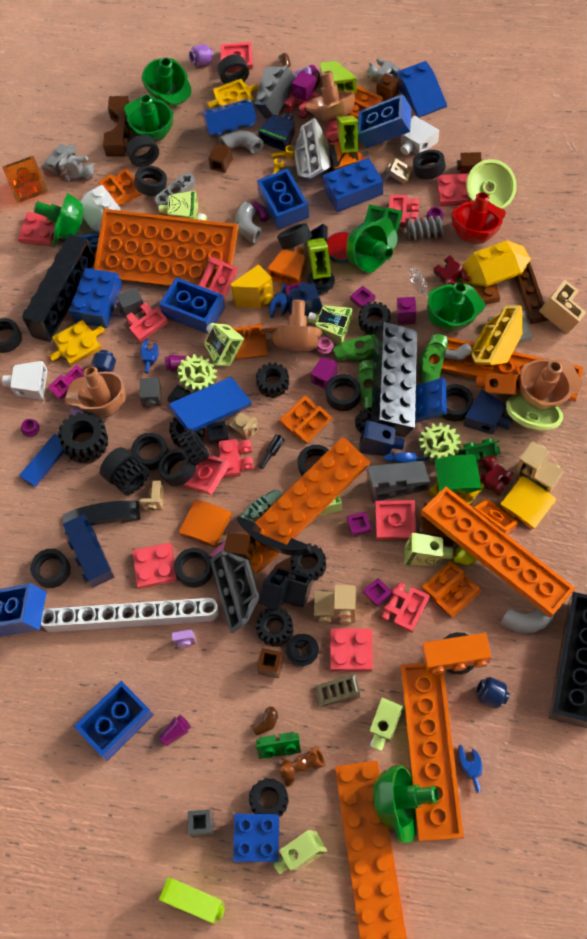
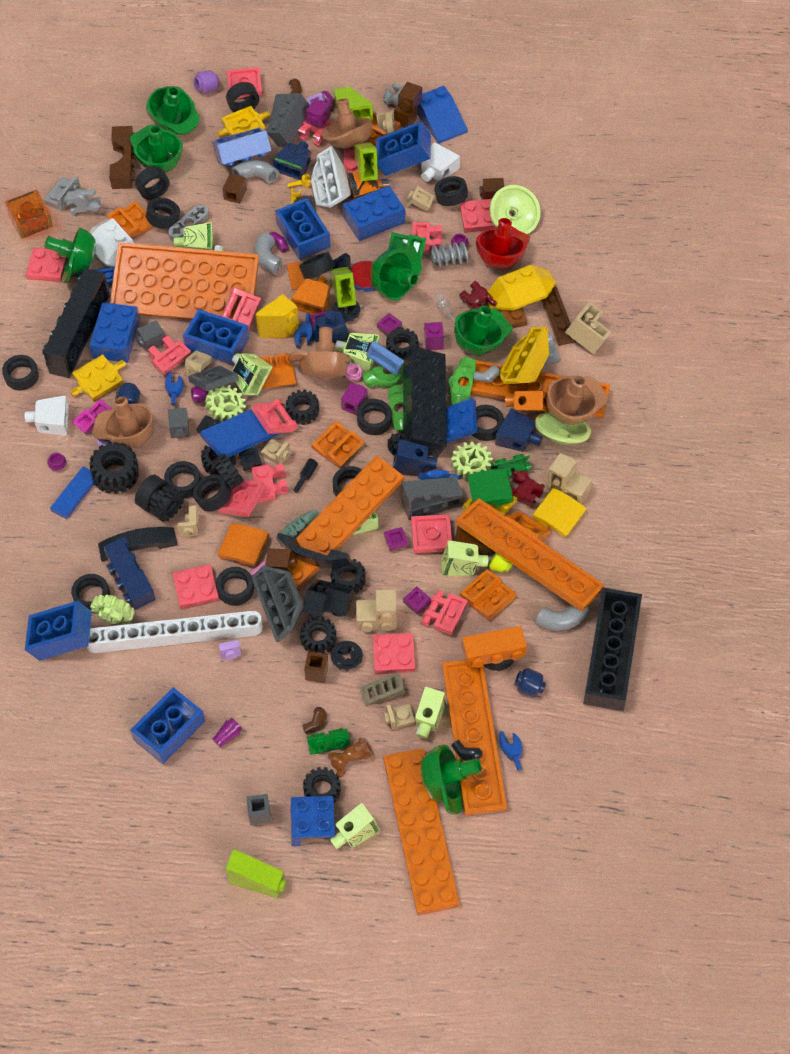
camera: 10 degrees left, 5 degrees down
none -> yellowish green gear [90,595,135,625]
none -> tan bracket [184,350,212,376]
none -> dark grey tile [188,365,239,391]
none -> coral plate [252,399,298,434]
none -> orange sticker [287,262,304,290]
none -> medium blue tile [366,341,404,375]
none -> tan bracket [376,111,396,134]
none -> tan bracket [383,704,415,731]
none -> reddish brown brick [398,82,422,112]
none -> black arm [451,740,482,761]

